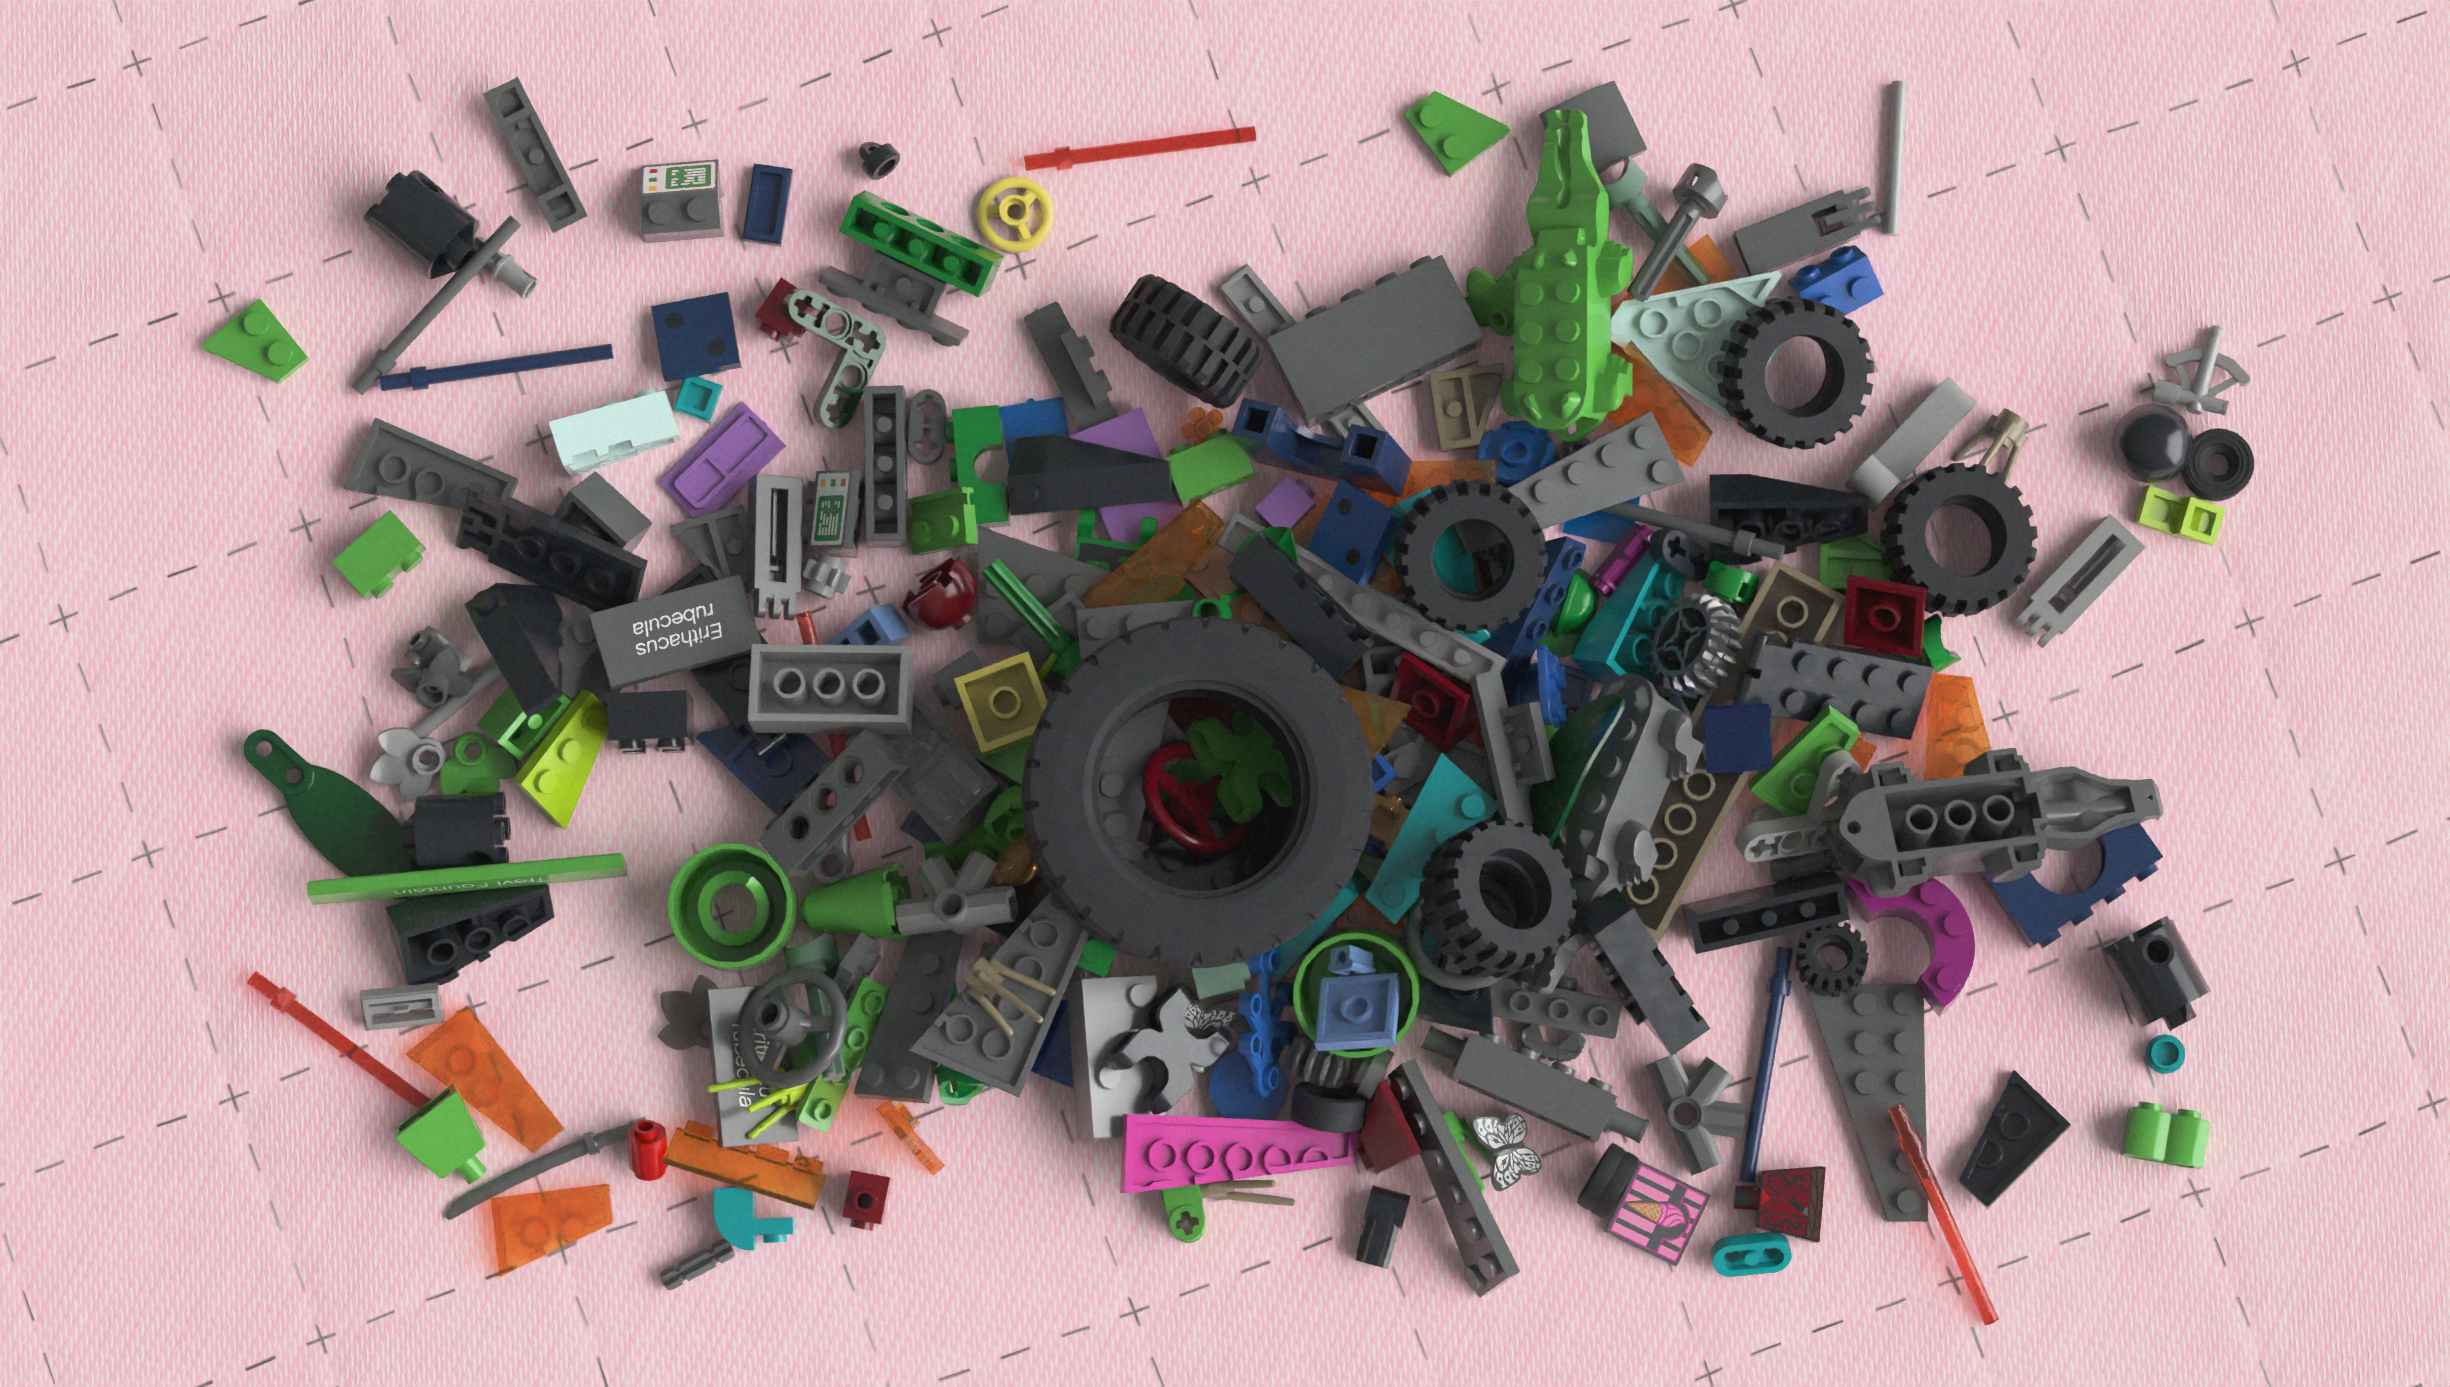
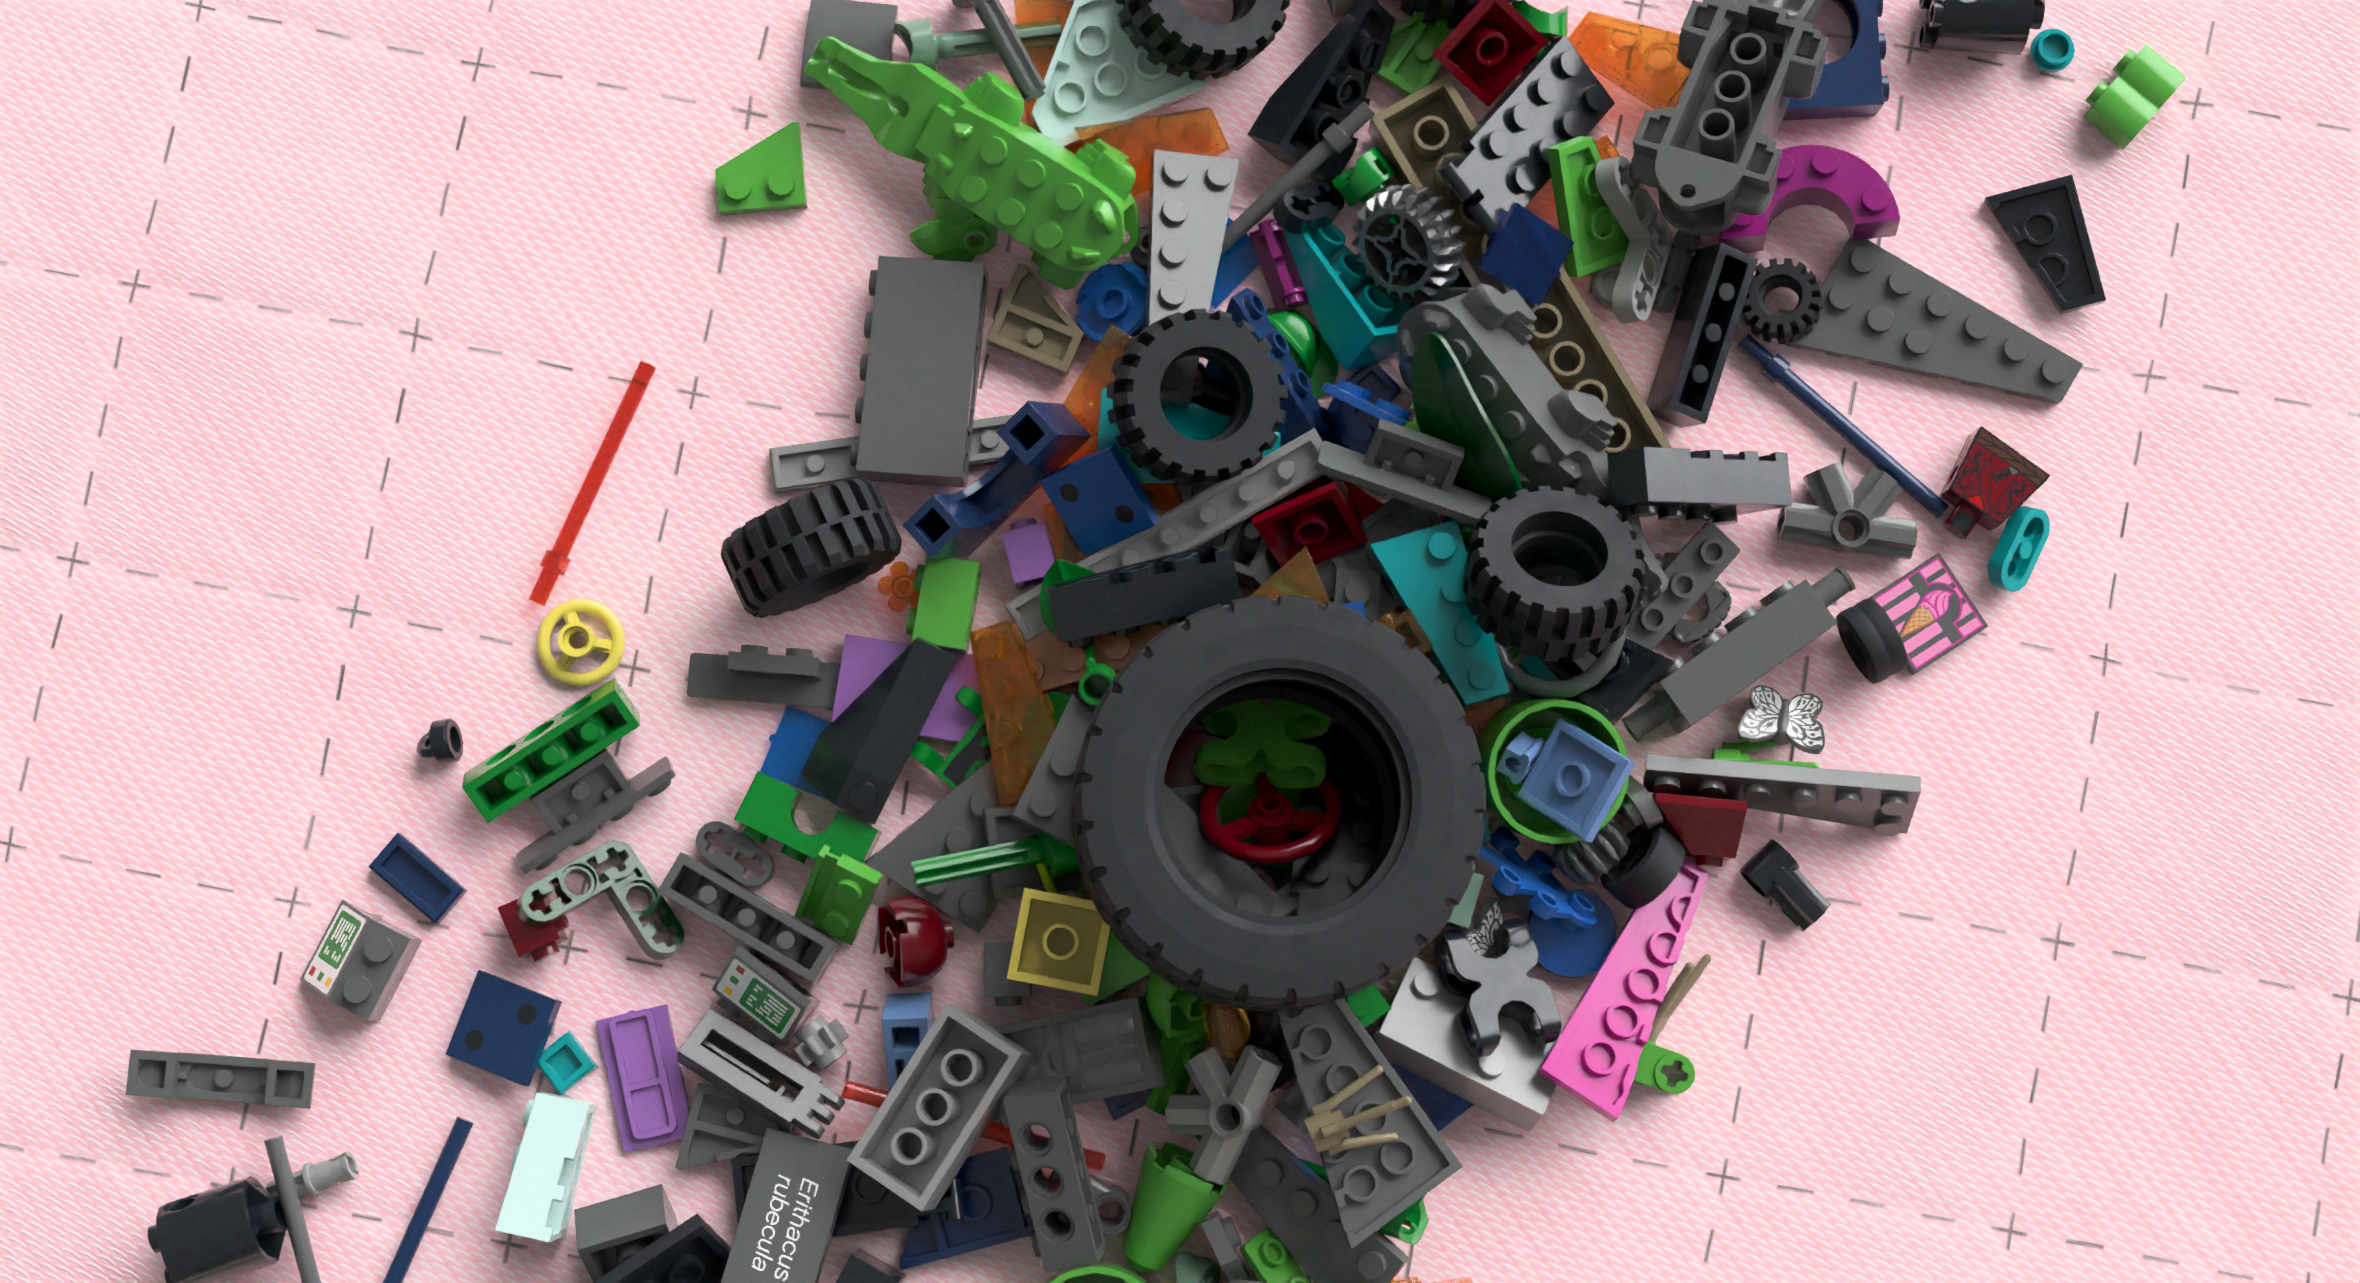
camera: 65 degrees left, 0 degrees up
clear red bar [1888,1103,1999,1326] -> none

